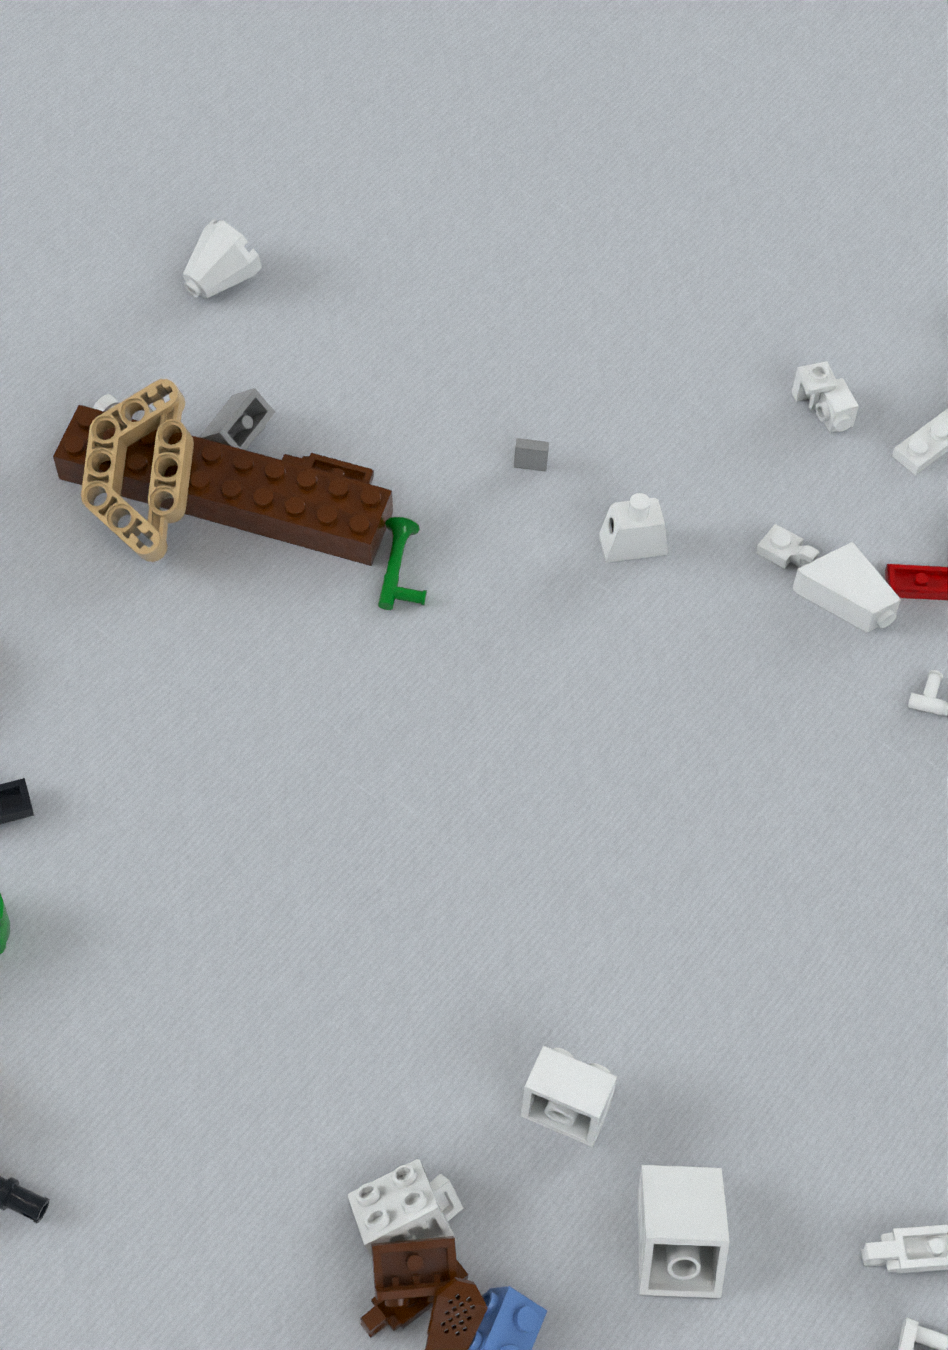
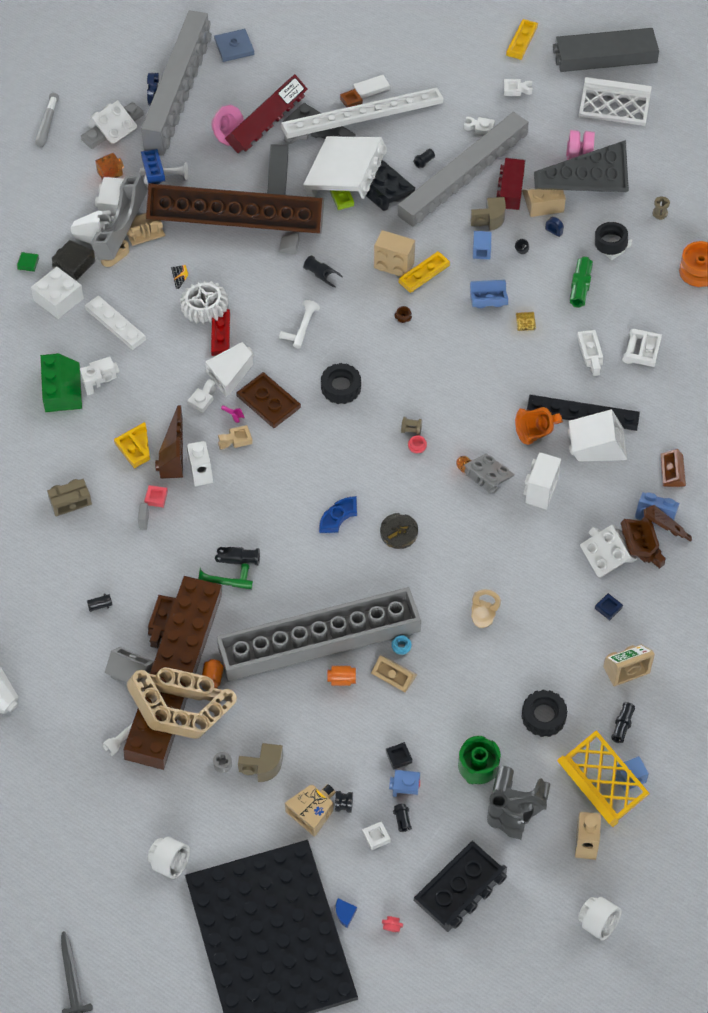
camera: 90 degrees left, 0 degrees up
none -> green slope [40,353,82,413]
none -> dark tan brick [47,479,92,516]
none -> black pin [87,593,113,612]
none -> yellow wing [114,422,150,469]
none -> coral plate [144,485,168,508]
none -> reddish brown wedge [155,405,183,479]
none -> orange brick [202,659,224,689]
none -> light grey bush [213,752,232,773]
none -> black piece [215,547,260,566]
none -> light grey brick [217,587,421,682]
none -> tan plate [218,425,252,450]
none -> dark pink hand [221,405,245,423]
none -> reddish brown tile [236,372,301,428]
none -> dark tan brick [238,743,283,782]
none -> blue tile [319,496,357,533]
none -> black tyre [321,363,361,404]
none -> orange brick [327,666,356,686]
none -> tan slope [371,655,417,692]
none -> clear smoke tile [380,513,418,549]
none -> medium azure plate [392,635,412,655]
none -> dark tan bush [401,417,422,435]
none -> coral plate [408,435,427,453]
none -> clear orange hinge [456,456,472,472]
none -> light grey hinge [464,453,515,494]
none -> tan piece [471,589,501,629]
none -> orange helmet [515,407,563,445]
none -> black tyre [521,690,568,737]
none -> black plate [527,395,640,431]
none -> dark blue tile [595,593,623,621]
none -> tan slope [603,644,655,686]

